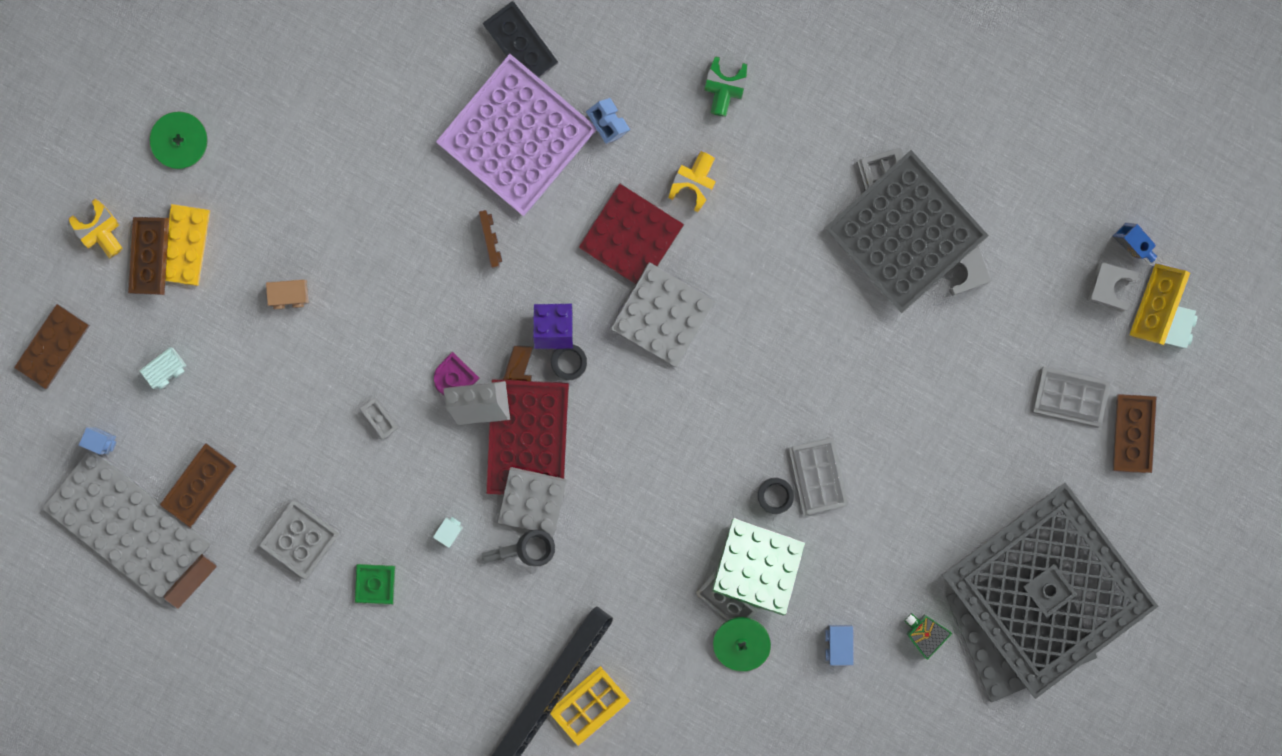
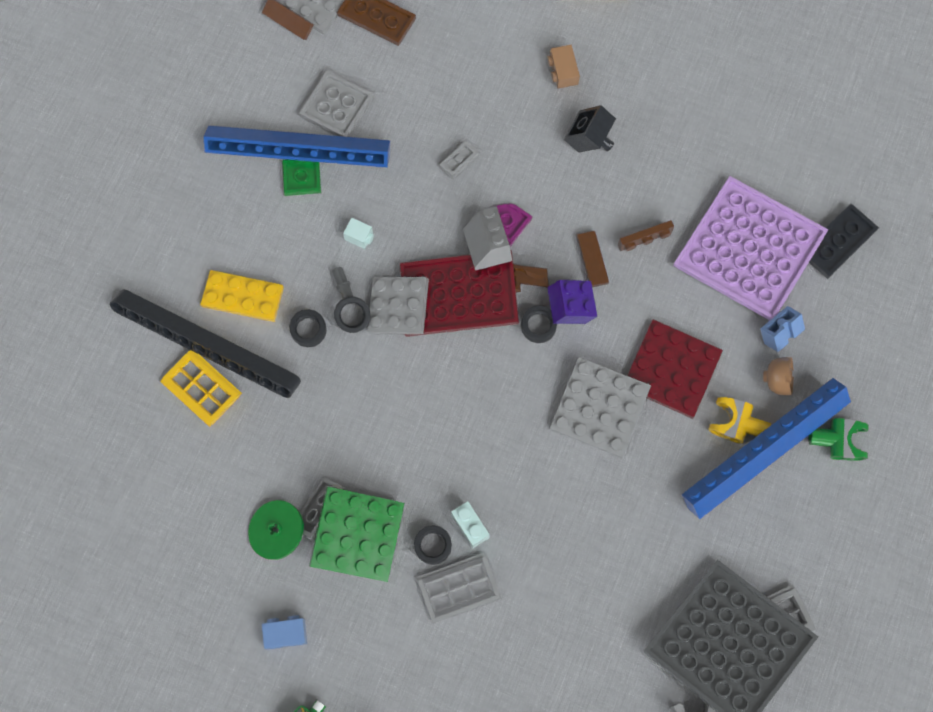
camera: 85 degrees right, 15 degrees down
none -> yellow plate [200,270,284,322]
none -> blue brick [203,125,390,168]
none -> black tyre [289,309,327,348]
none -> light aqua brick [451,501,490,549]
none -> black brick [564,105,616,153]
none -> reddish brown tile [577,231,609,288]
none -> blue brick [681,378,851,519]
none -> medium nougat cylinder [763,357,794,395]

